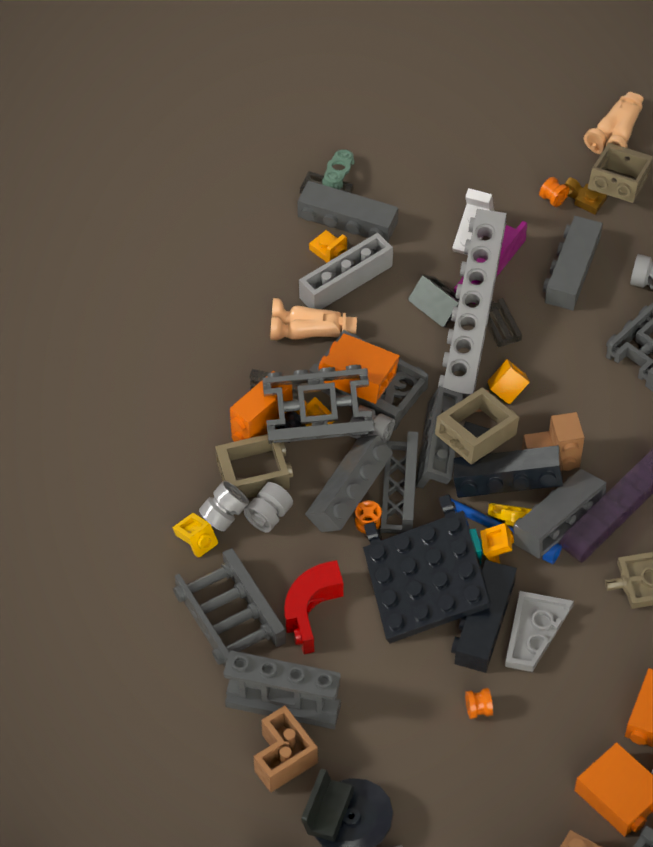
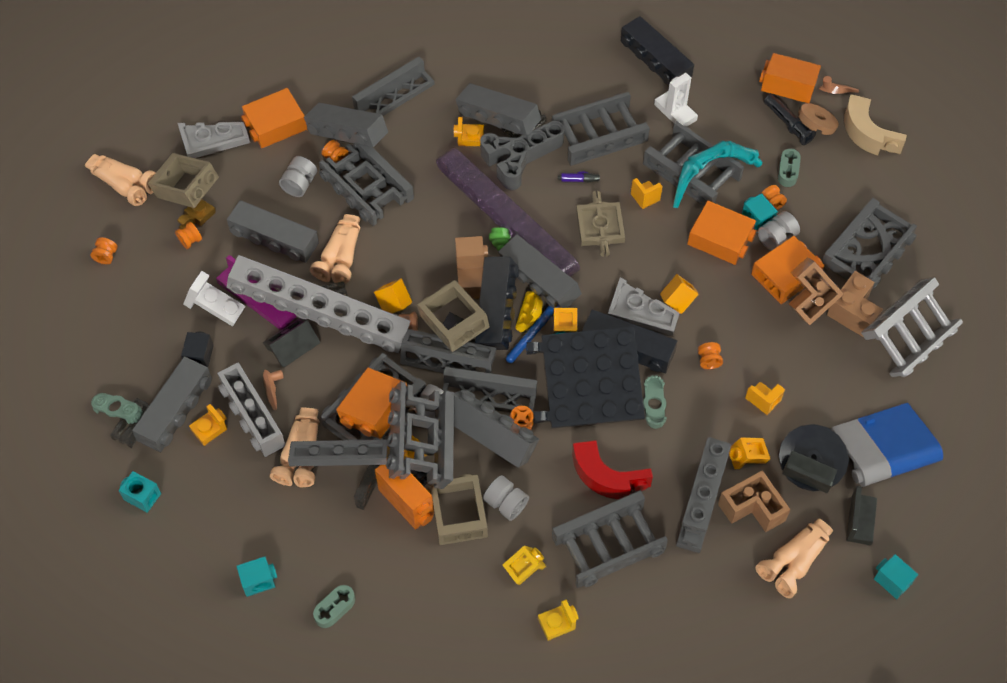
camera: 85 degrees left, 5 degrees up
light grey wheel [199,481,249,531] -> none
none -> orange wheel [90,237,118,264]
none -> teal brick [118,471,161,513]
none -> black brick [181,331,214,367]
none -> teal brick [237,556,277,597]
none -> nougat bar [263,370,283,410]
none -> dark grey fence [288,440,390,466]
none -> light nougat piece [310,214,360,285]
none -> sand green beam [313,585,355,628]
none -> bright green plate [489,228,511,251]
none -> yellow bracket [538,599,578,640]
none -> sand green piece [643,375,667,429]
none -> light orange panel [660,274,699,314]
none -> light orange bracket [729,438,770,469]
none -> light orange panel [745,382,785,415]
none -> light nougat piece [756,519,833,598]
none -> medium nougat brick [789,257,844,325]

